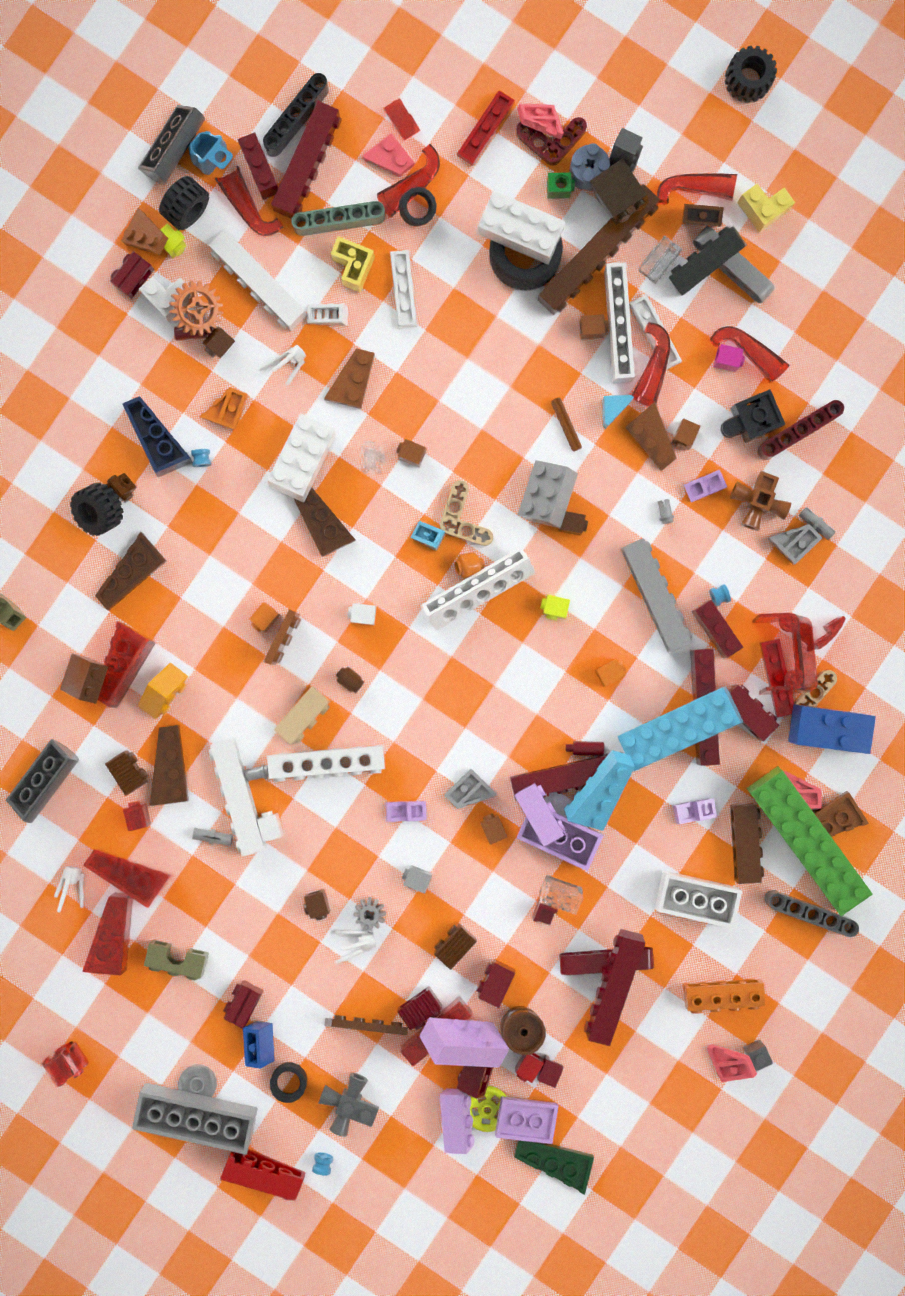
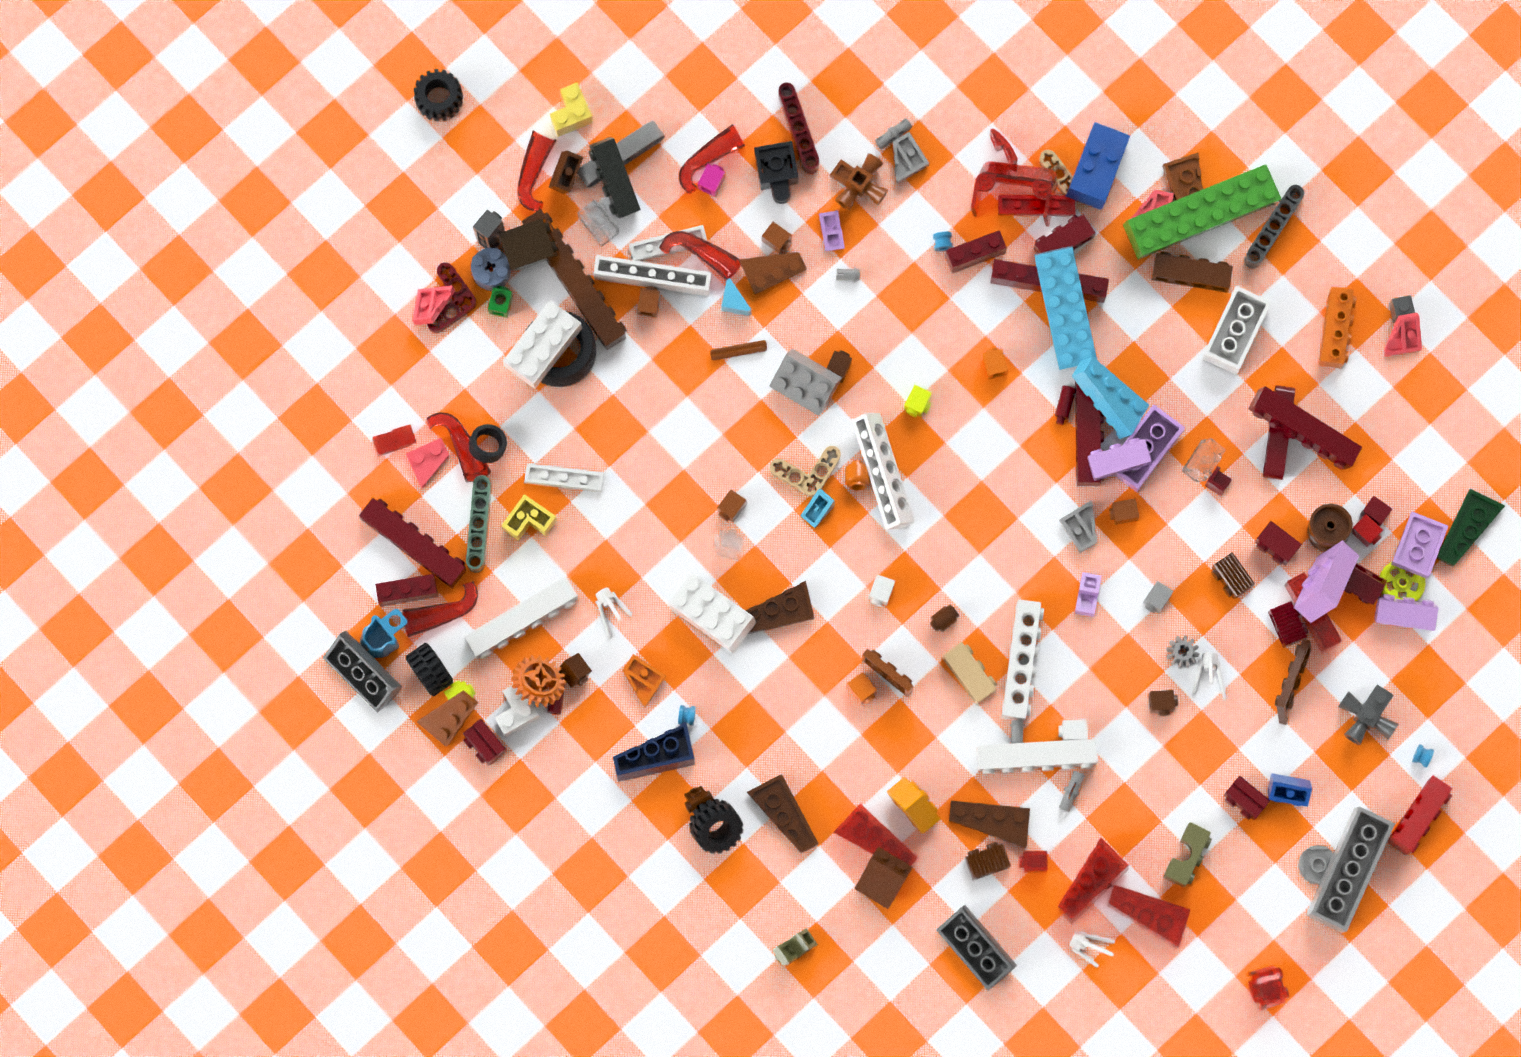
camera: 80 degrees left, 10 degrees down
black beam [263,73,329,157] -> none
black tyre [270,1062,307,1103] -> none
white slope [307,303,348,326] -> none
dark orange wing [324,348,375,409] -> none
red plate [457,90,515,166] -> none
light grey brick [621,538,692,653] -> none
lavender slope [673,798,717,825] -> none

